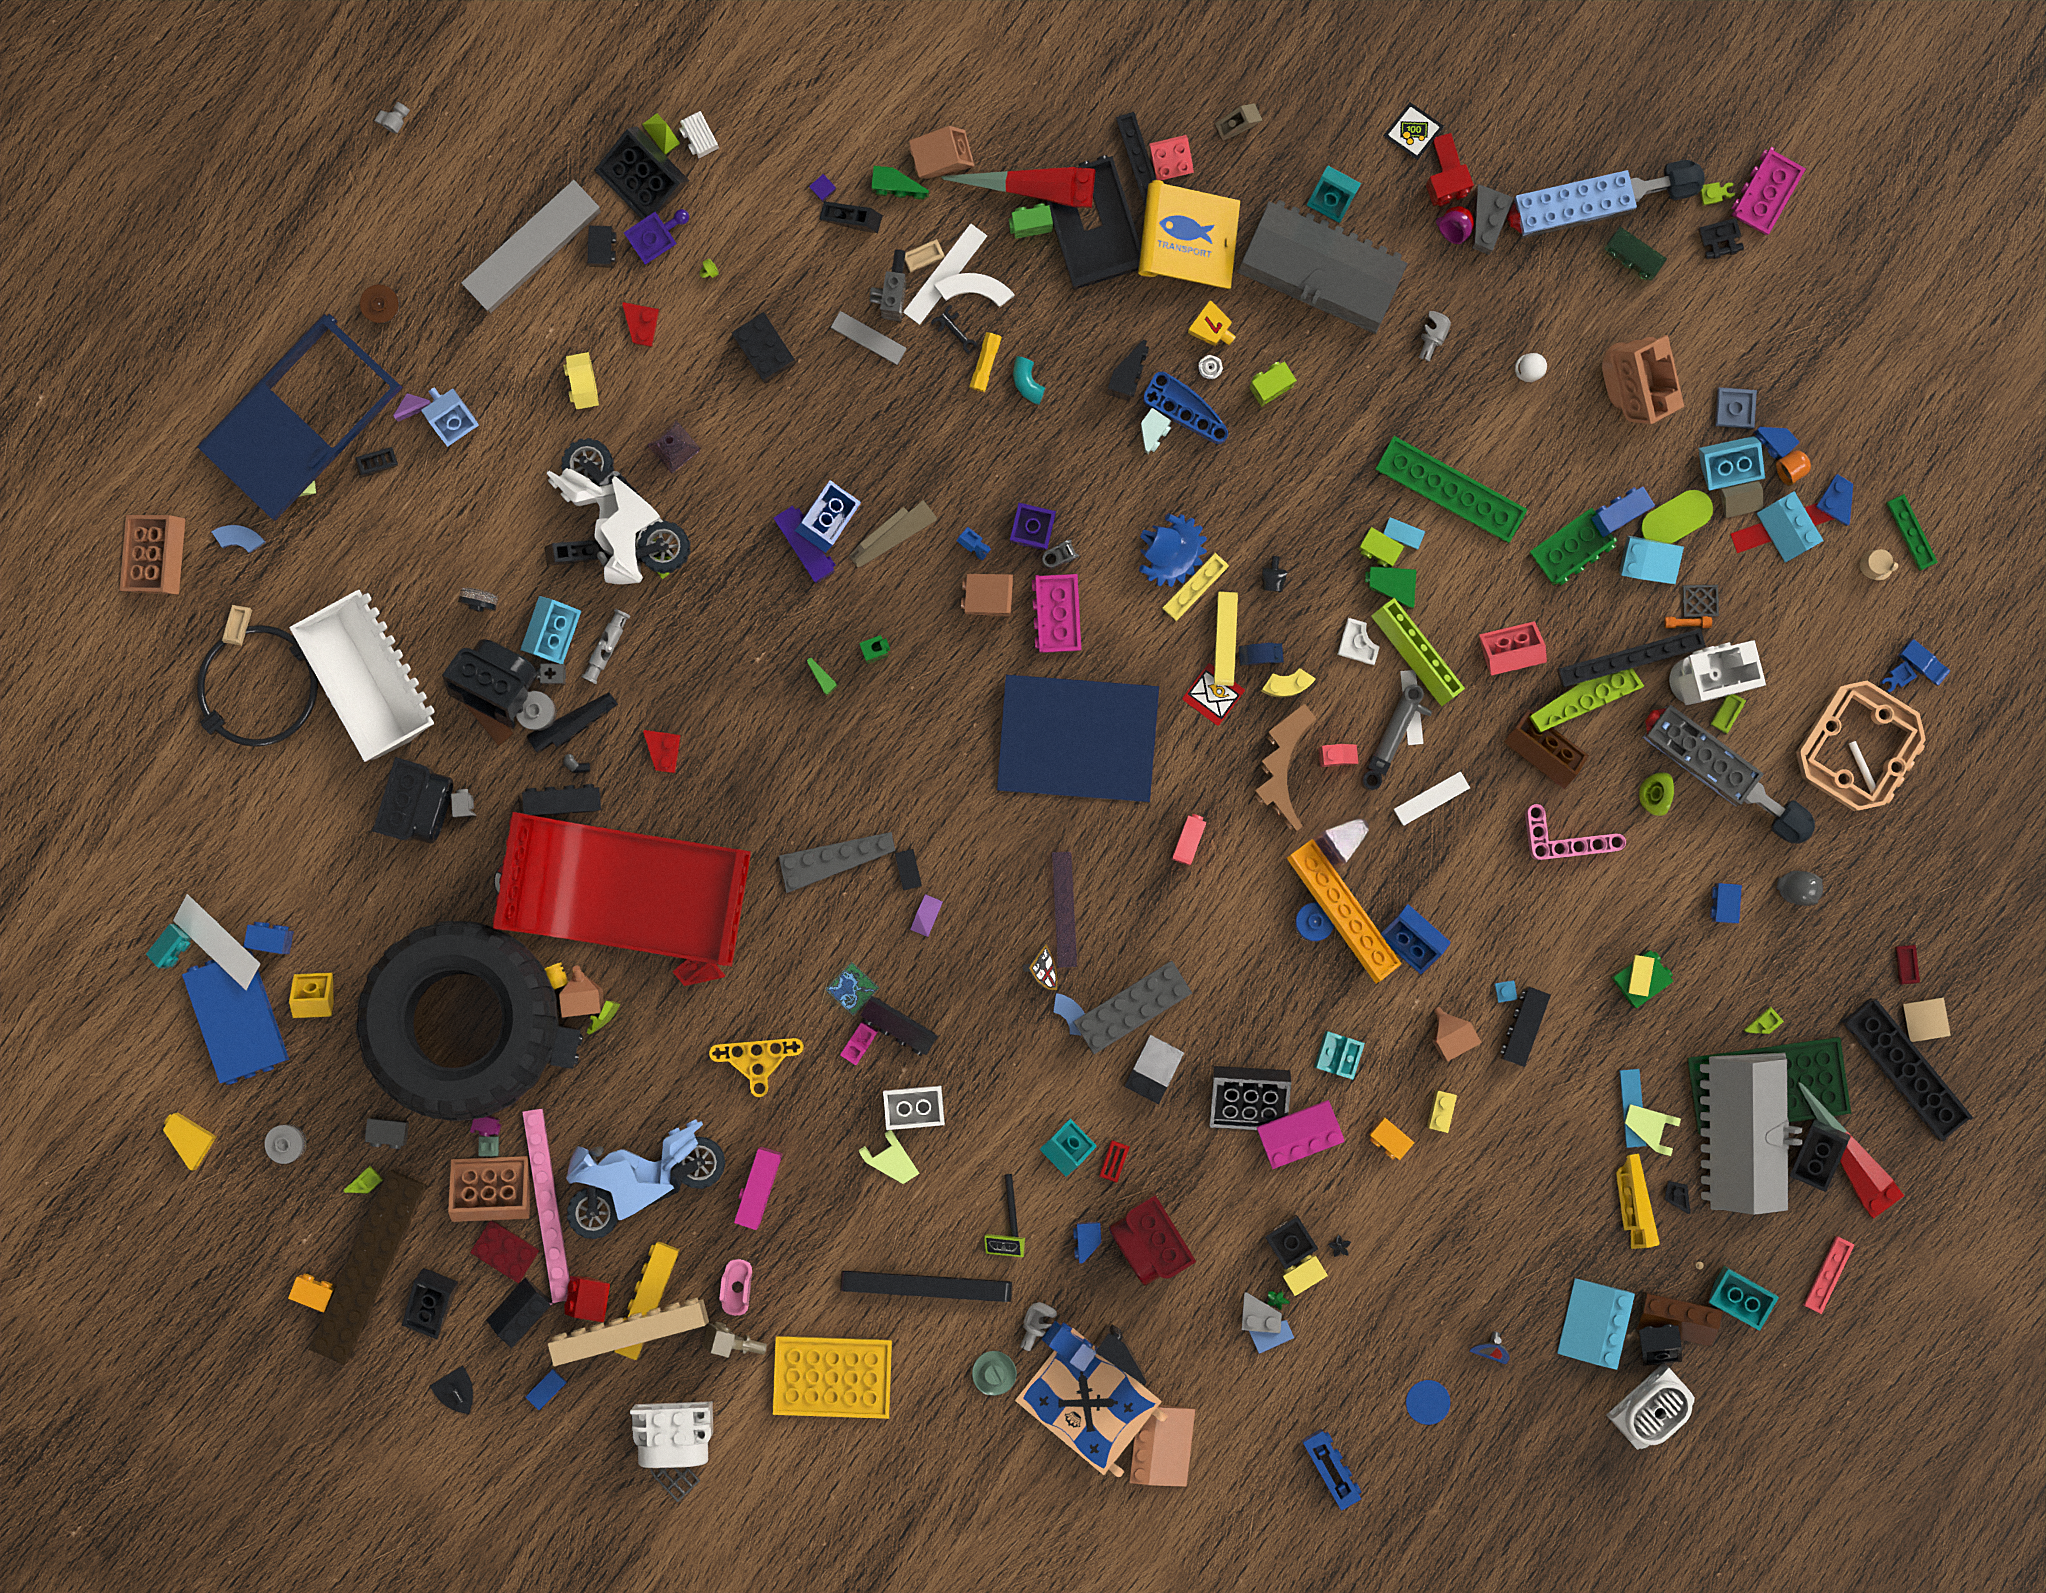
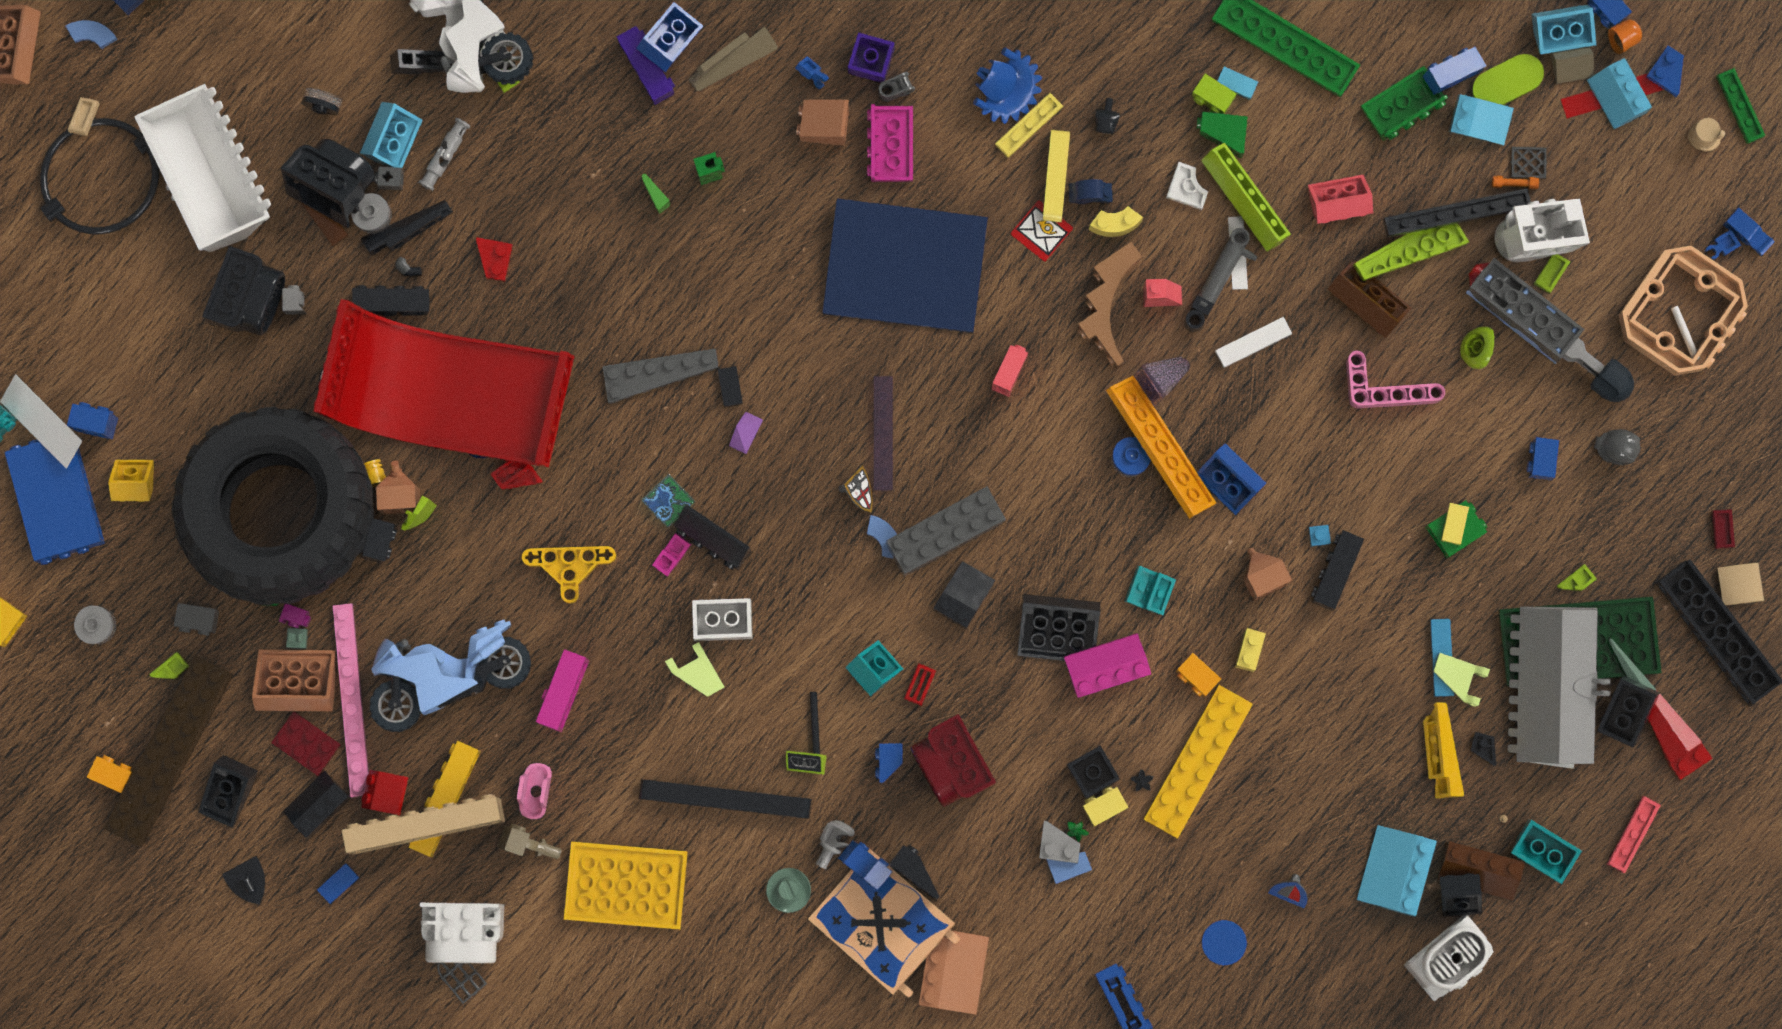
camera: 10 degrees right, 5 degrees down
none -> yellow plate [1143,685,1253,839]

